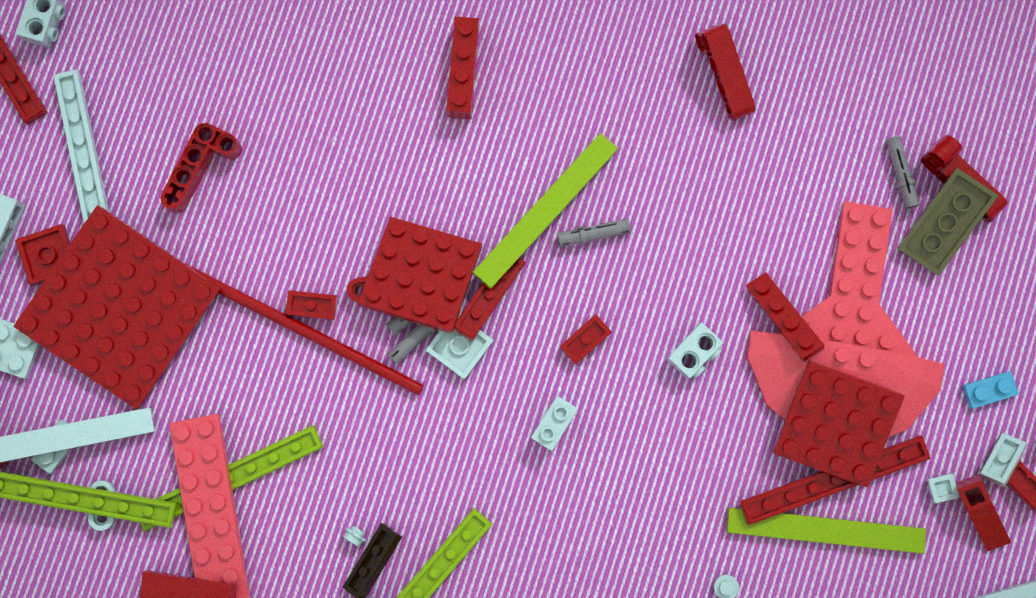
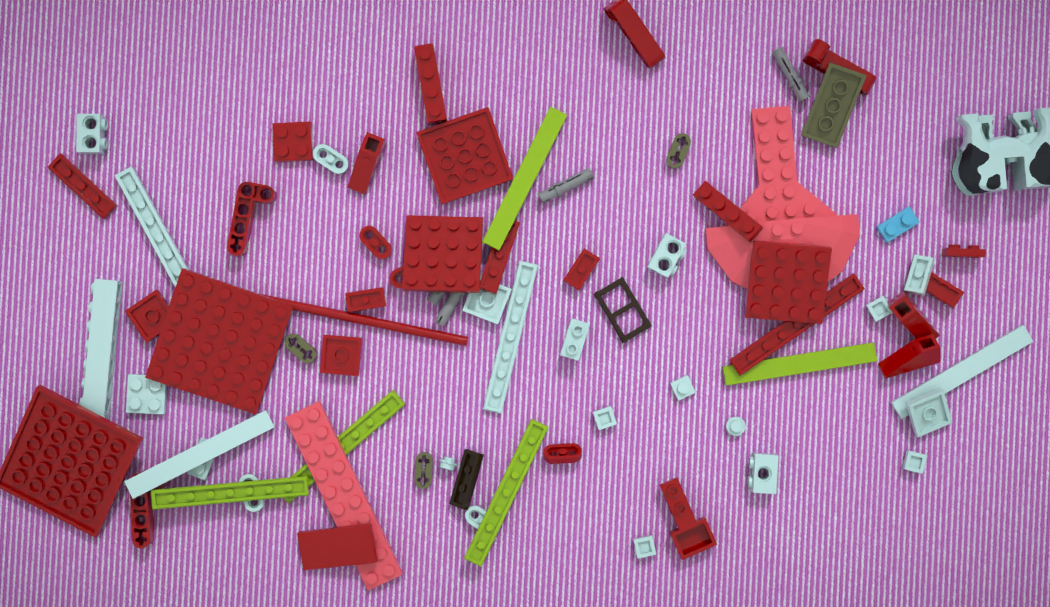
camera: 20 degrees left, 5 degrees up
none -> red plate [272,121,313,162]
none -> olive beam [284,334,317,363]
none -> light aqua plate [313,144,349,174]
none -> red plate [320,335,362,376]
none -> red slope [347,132,387,195]
none -> red plate [359,226,392,259]
none -> olive beam [414,452,433,489]
none -> red plate [416,107,514,205]
none -> light aqua tile [483,261,538,414]
none -> red plate [543,443,582,464]
none -> dark brown window [593,277,652,344]
none -> light aqua plate [593,406,617,430]
none -> olive beam [666,133,691,169]
none -> light aqua plate [670,375,696,401]
none -> red slope [878,334,940,379]

